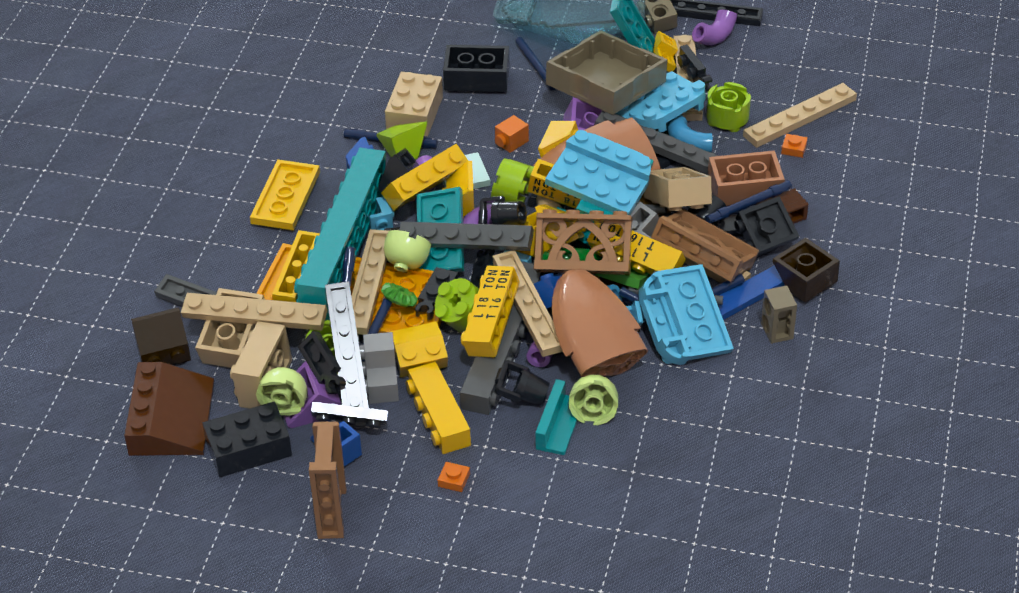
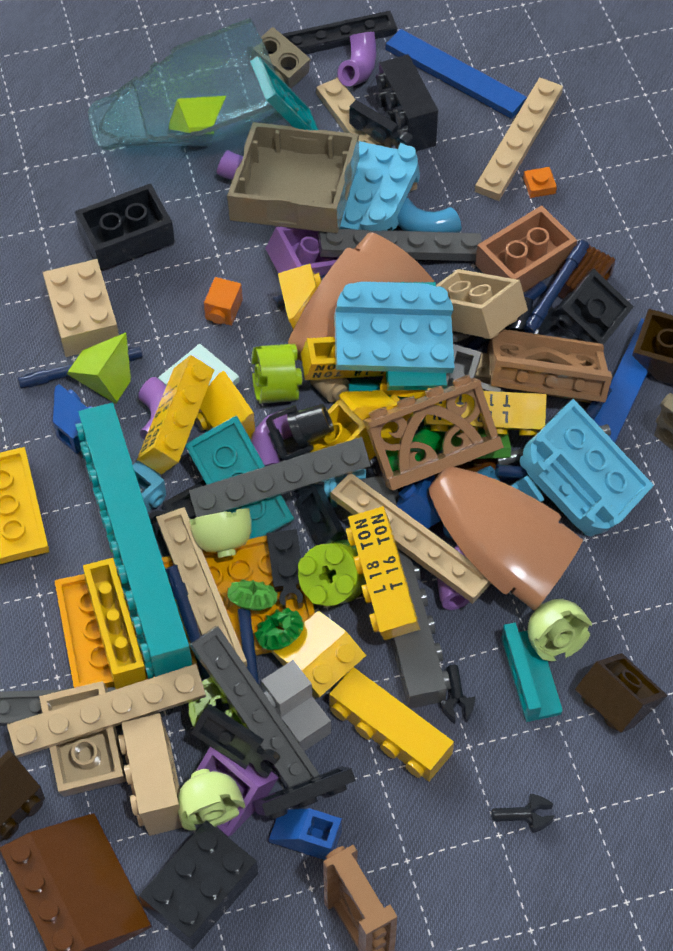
camera: 30 degrees left, 15 degrees up
black tile [378,148,419,192] -> none
orange plate [437,462,470,492] -> none
black piece [495,360,549,405] -> none
dark blue bar [516,37,555,90] -> none
yellow slope [654,31,678,72] -> none
lime brick [706,82,751,132] -> none
none -> lime slope [169,96,226,133]
none -> green gear [255,608,304,650]
none -> black brick [375,54,438,152]
none -> blue tile [386,29,527,119]
none -> black bar [440,664,475,724]
none -> black bar [491,794,554,833]
none -> dark brown slope [575,653,668,733]

